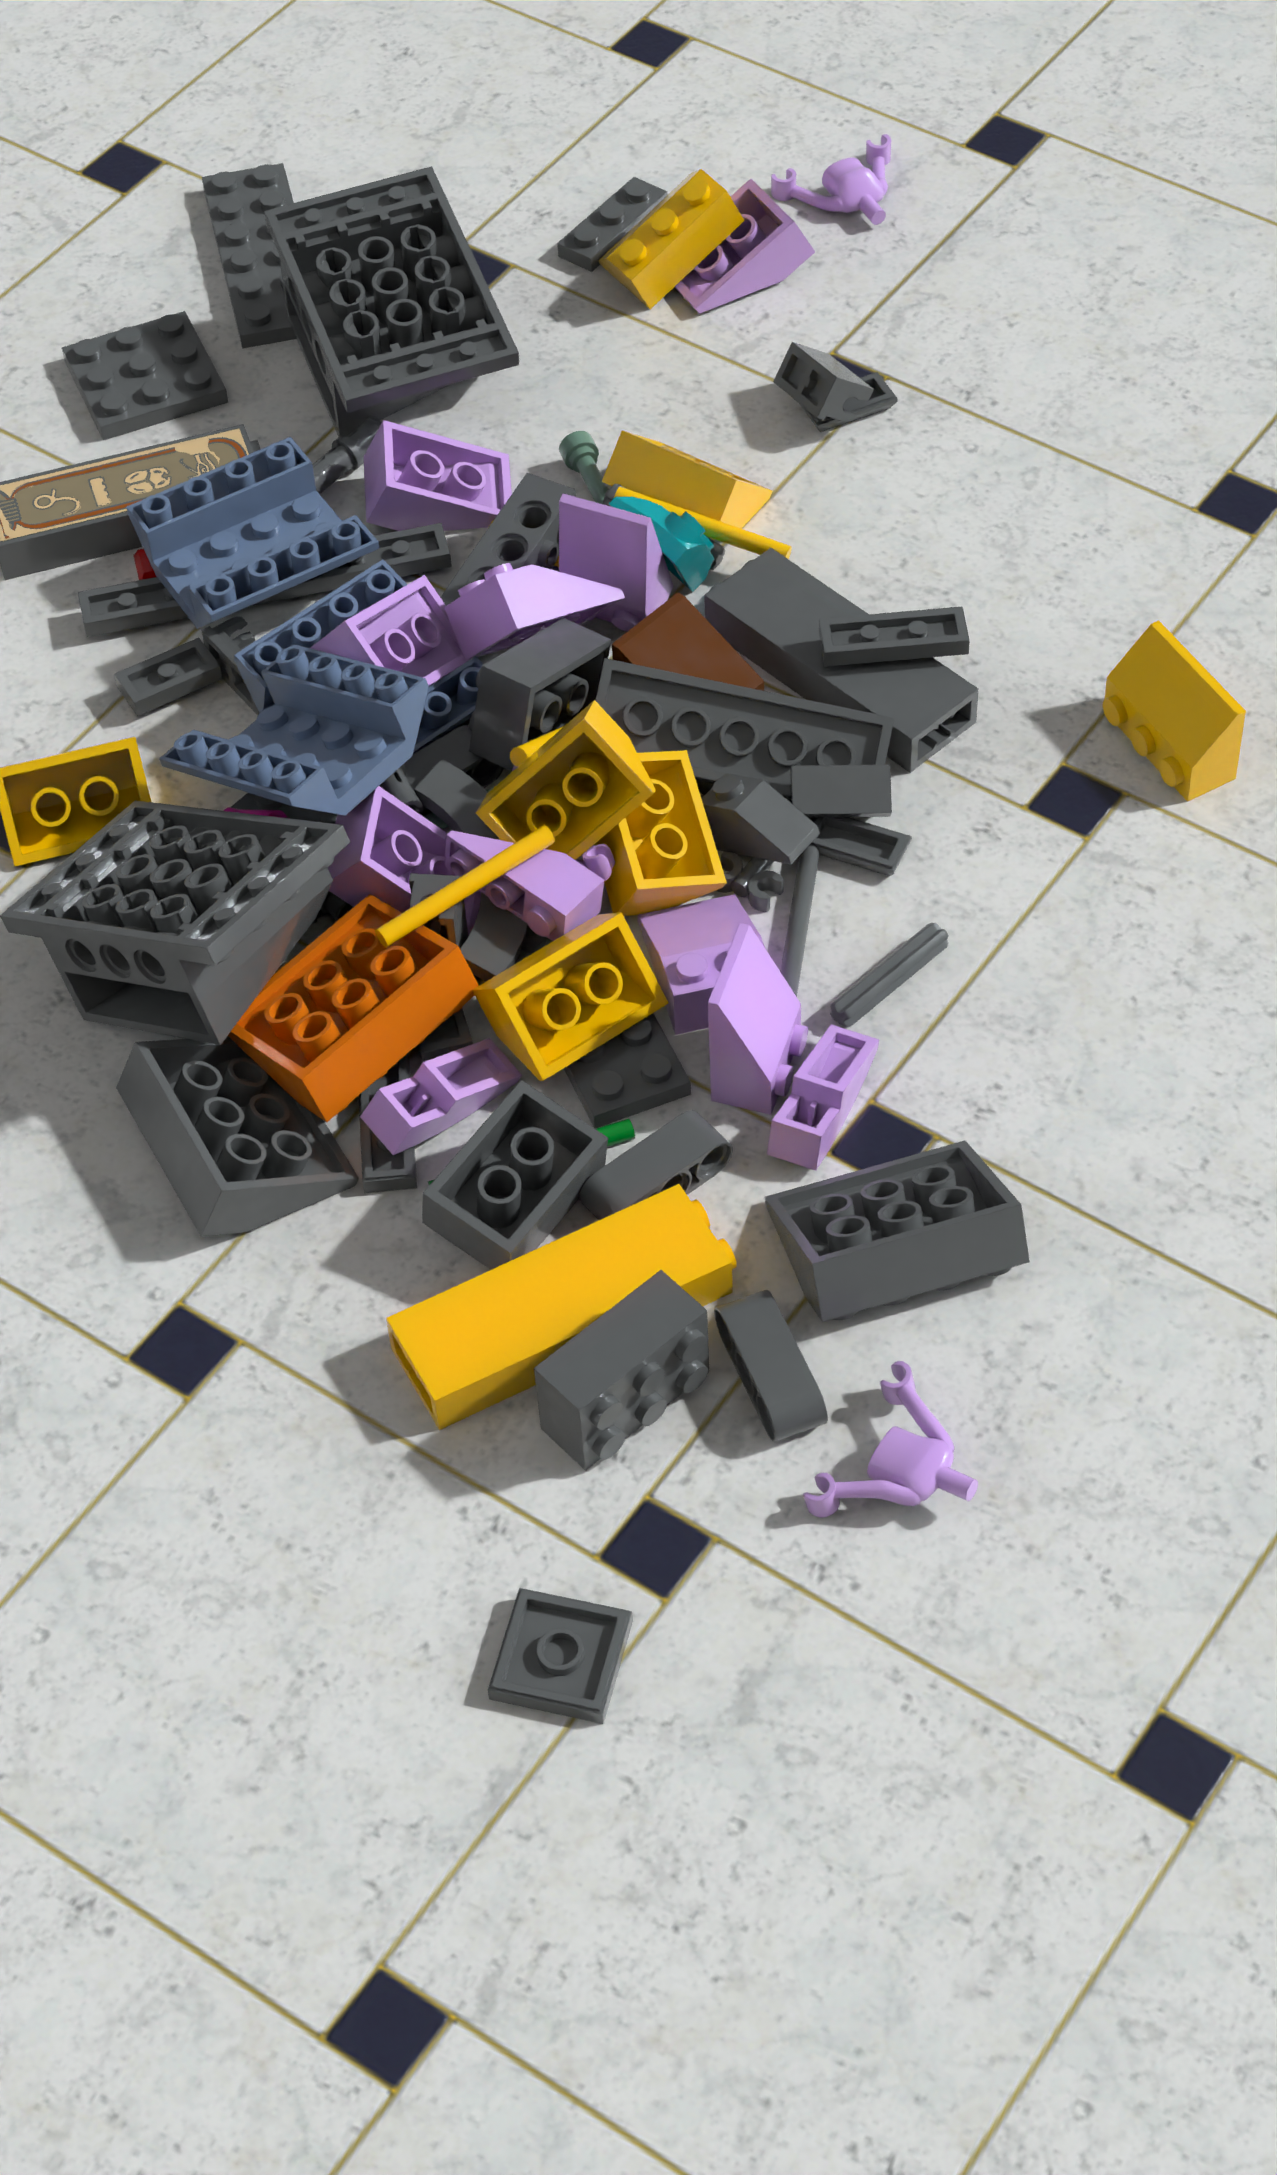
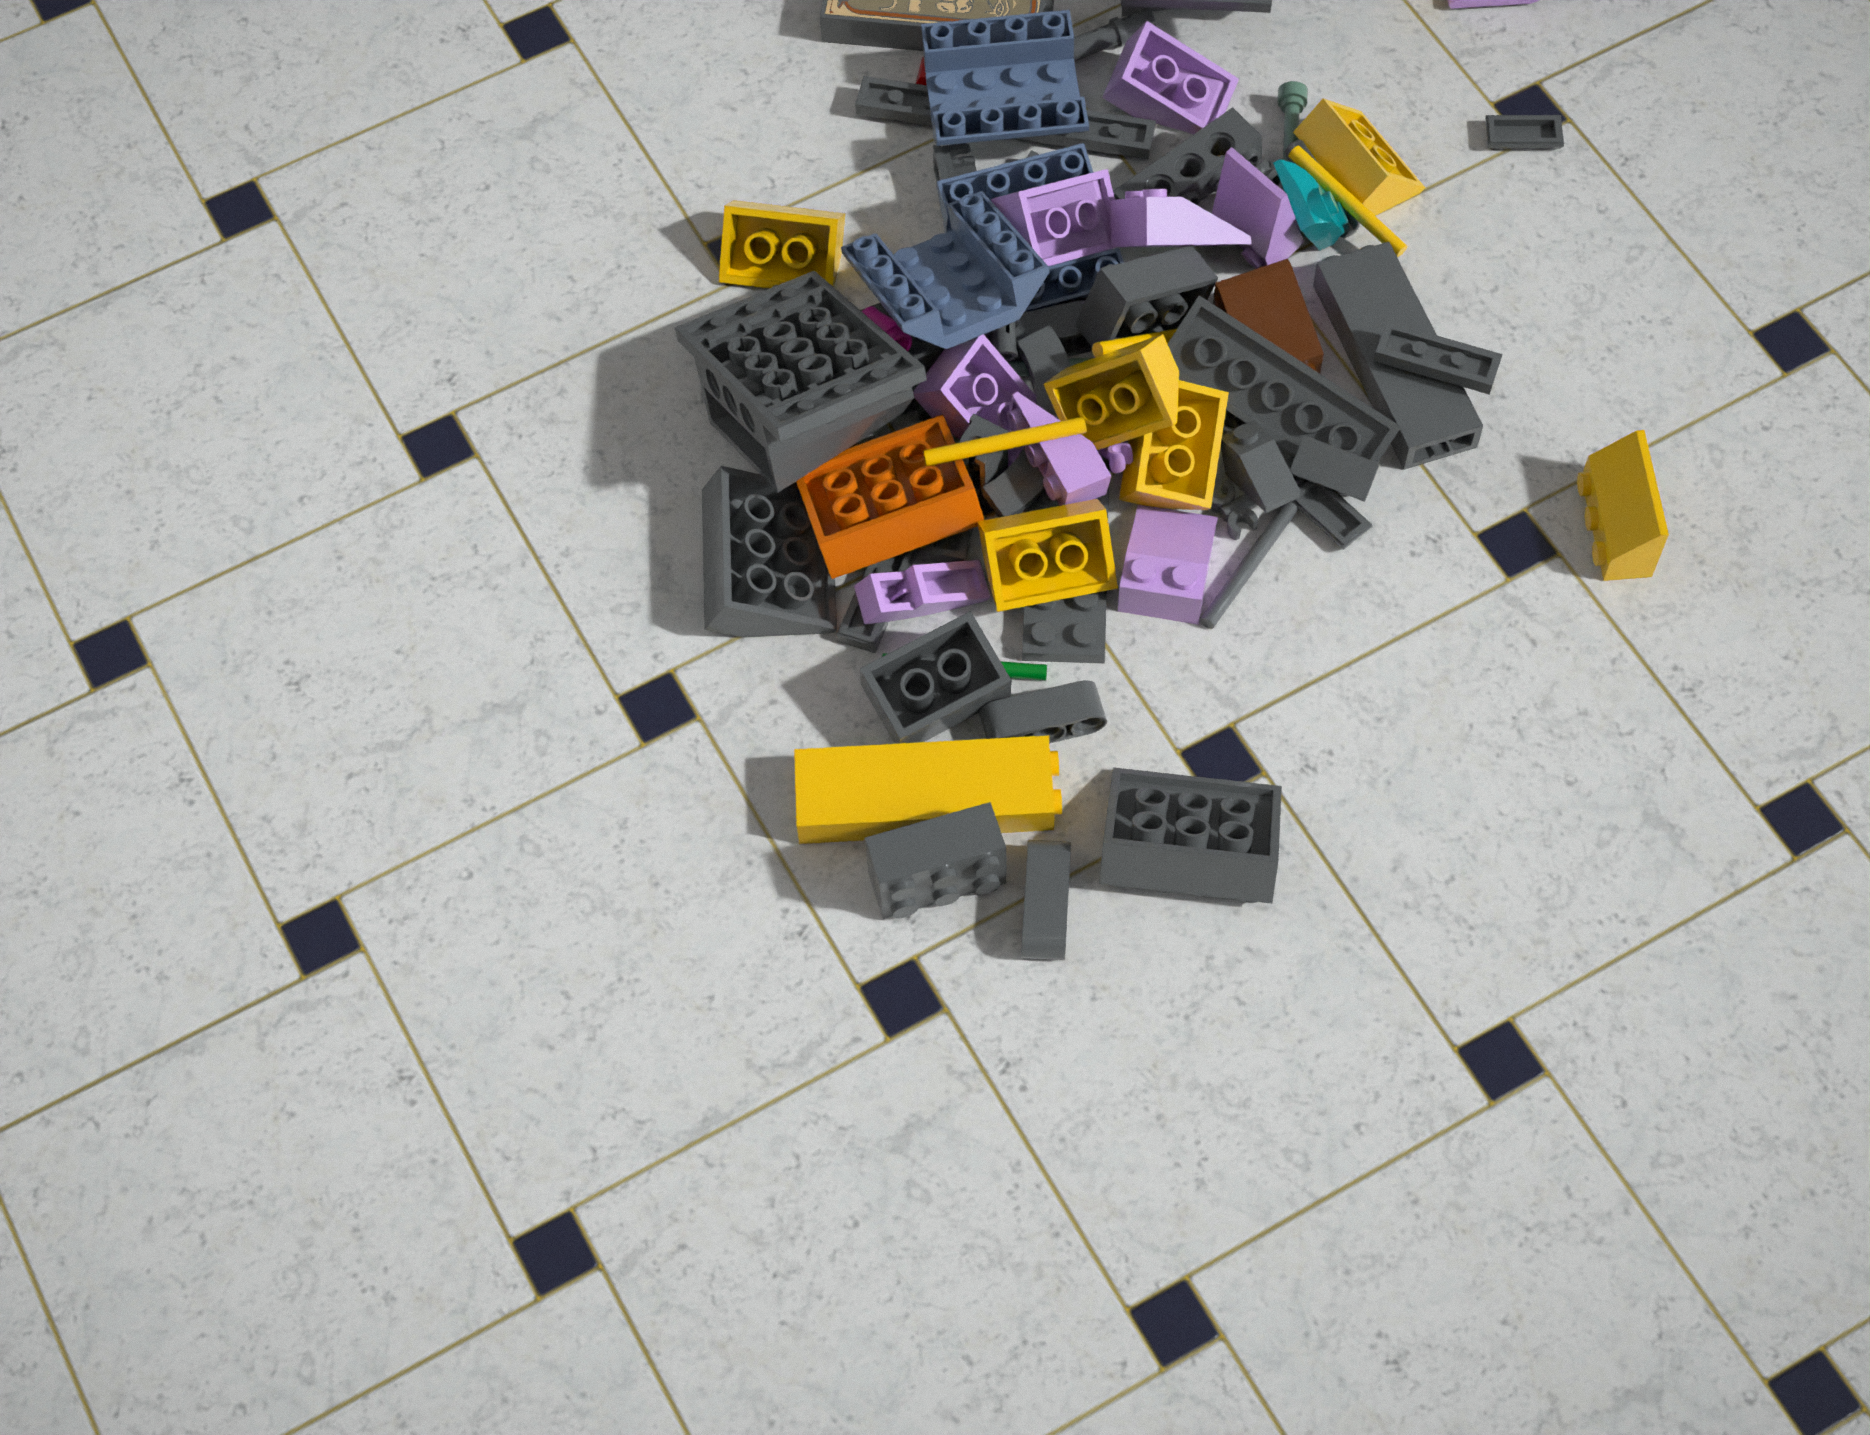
camera: 25 degrees right, 10 degrees up
dark grey plate [114,637,222,716] -> none
dark grey tile [488,1588,633,1724] -> none
lavender slope [708,923,808,1115] -> none
lavender slope [767,1024,879,1171] -> none
dark grey hinge [773,342,874,422] -> none
lavender piece [803,1361,978,1518] -> none
dark grey axle [830,923,949,1028] -> none

